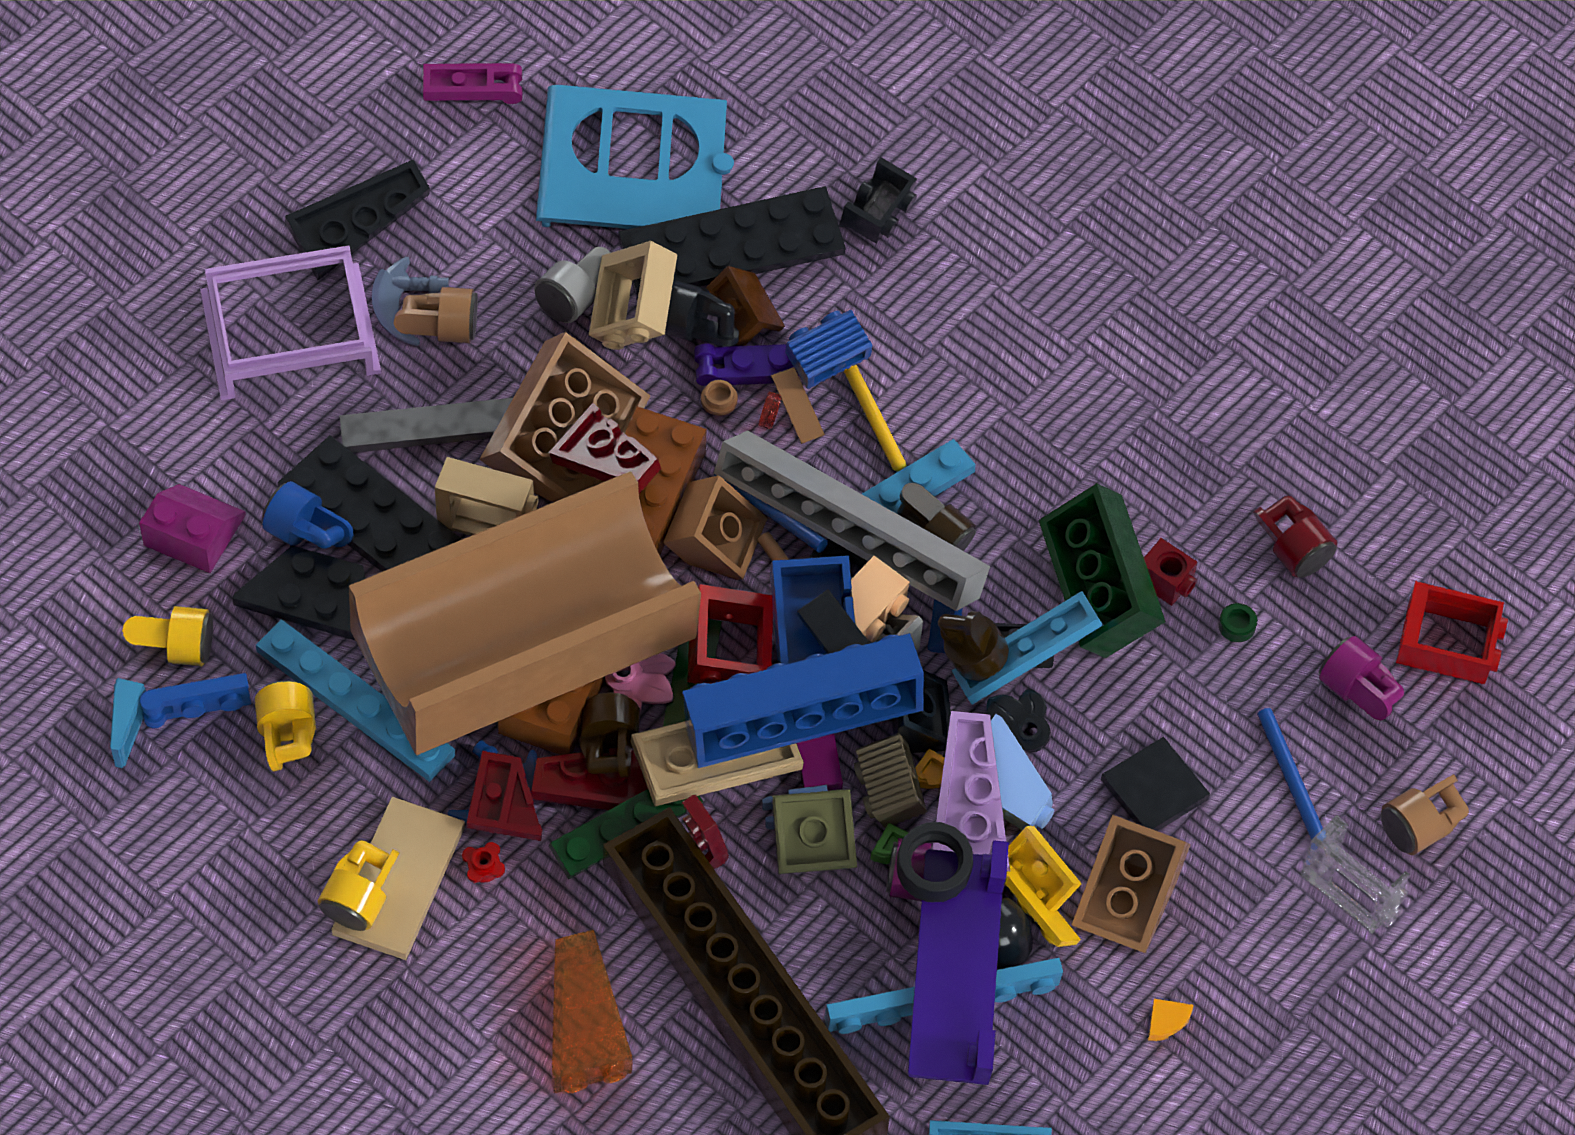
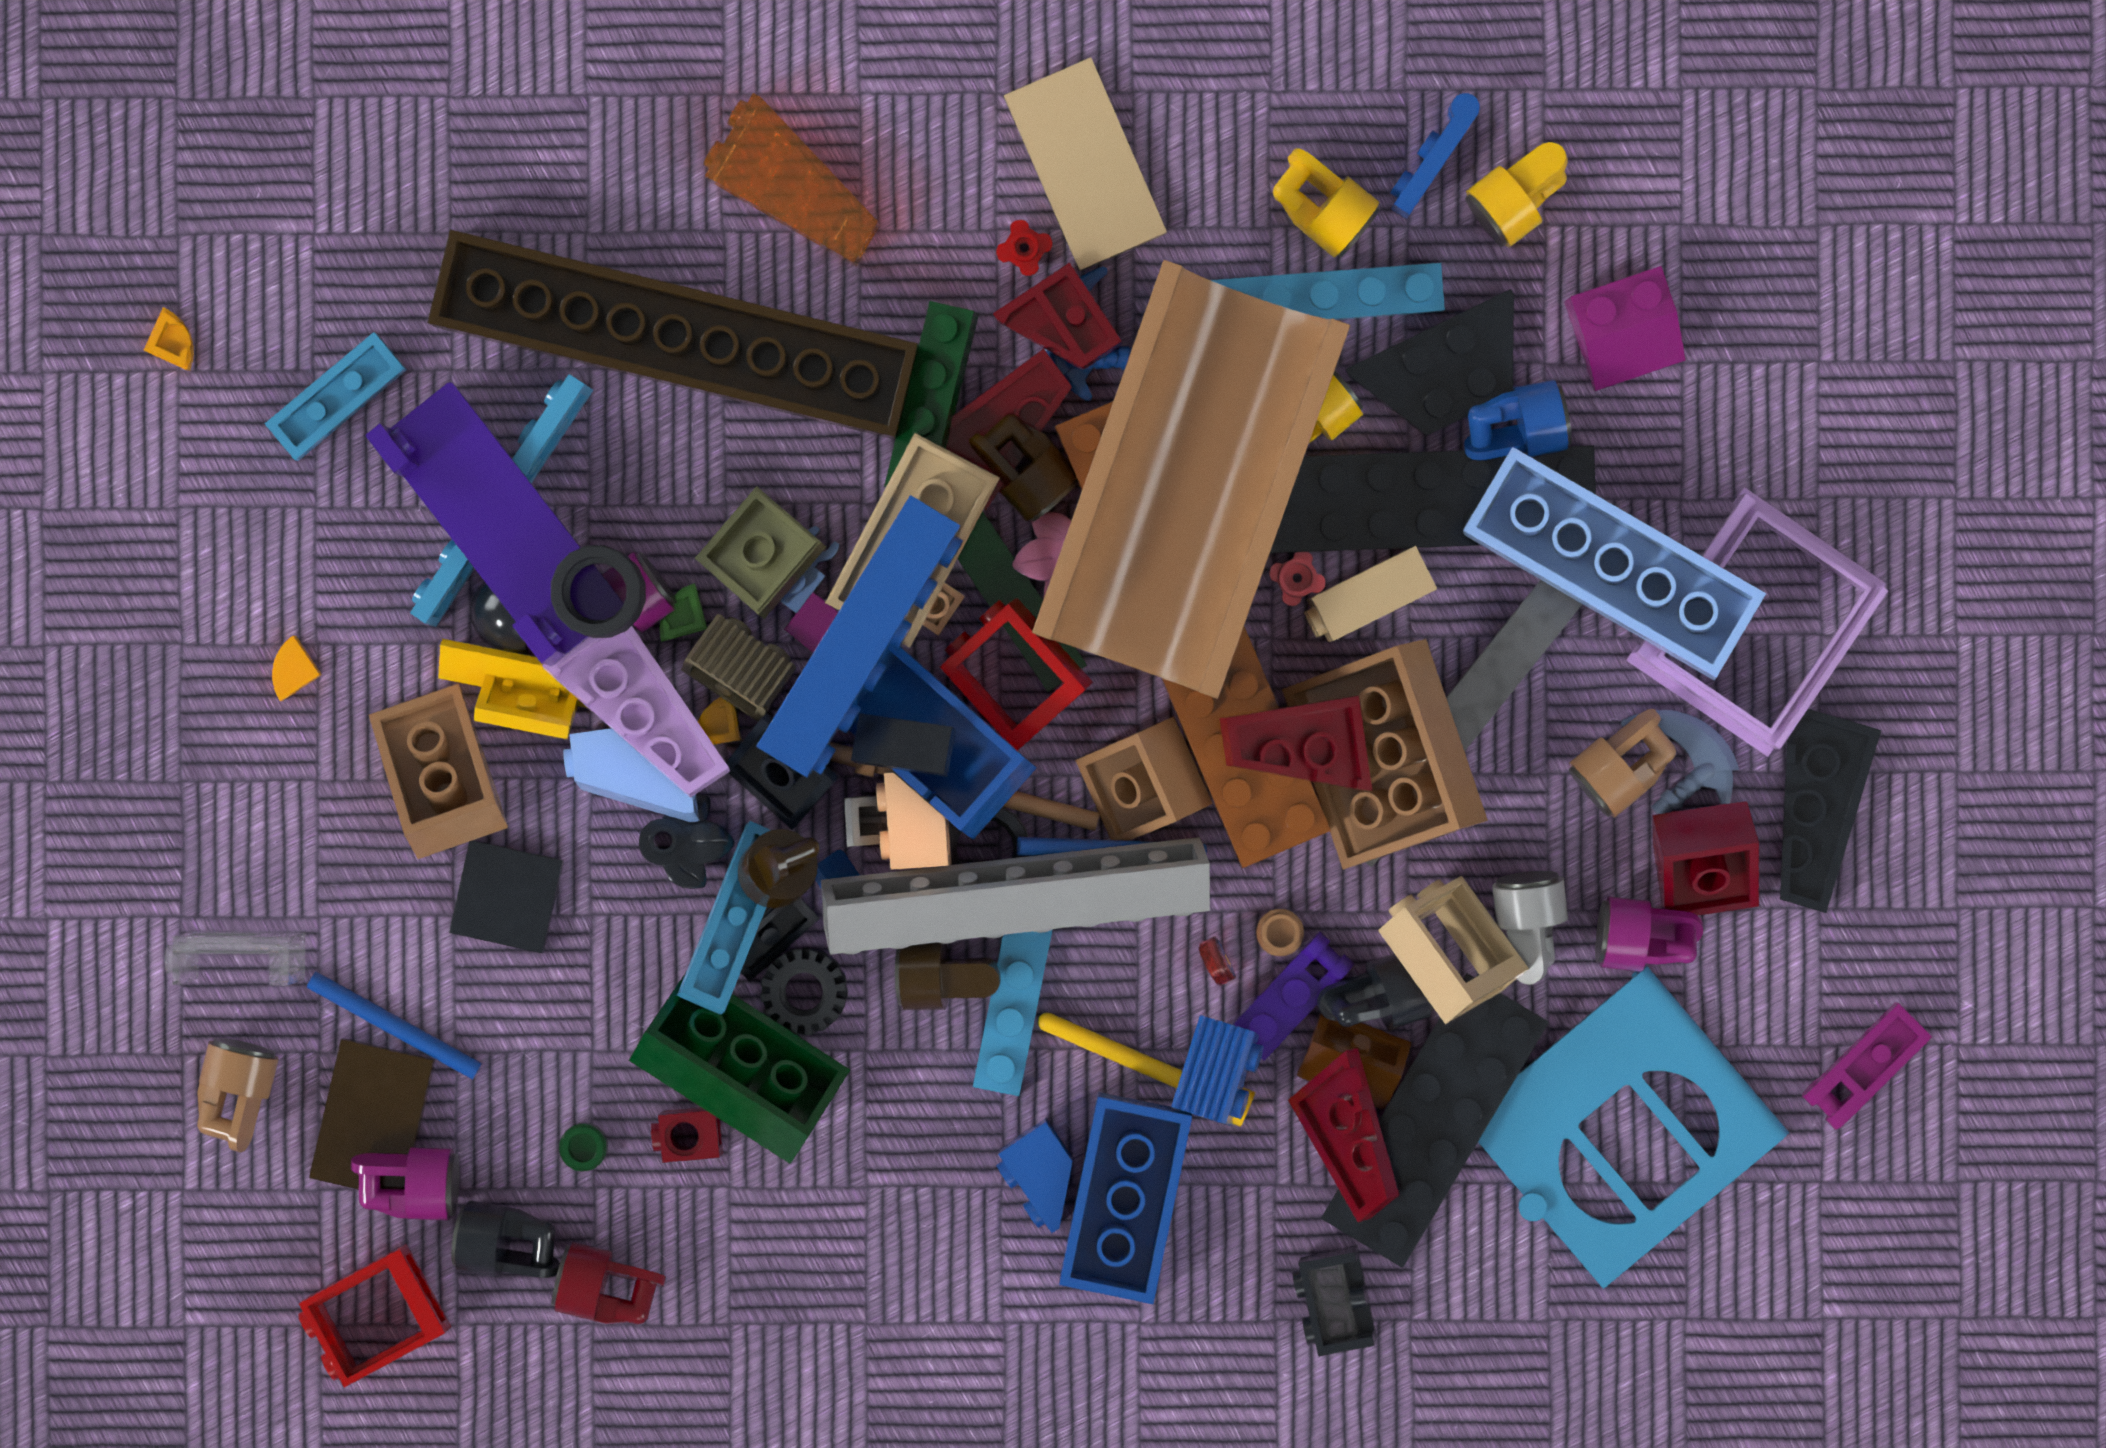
camera: 135 degrees right, 30 degrees up
dark azure slope [110,678,146,768] -> none
yellow piece [318,840,400,931] -> none
dark red hinge [682,794,729,869] -> none
medium nougat sticker [771,367,825,444] -> none
none -> dark brown tile [309,1038,436,1190]
none -> black piece [451,1200,560,1278]
none -> black tyre [760,947,848,1035]
none -> blue slope [996,1118,1073,1233]
none -> blue brick [1059,1092,1192,1304]
none -> dark red wing [1288,1048,1399,1222]
none -> light blue brick [1463,447,1766,681]
none -> magenta piece [1595,896,1703,972]
none -> dark red slope [1652,801,1759,916]

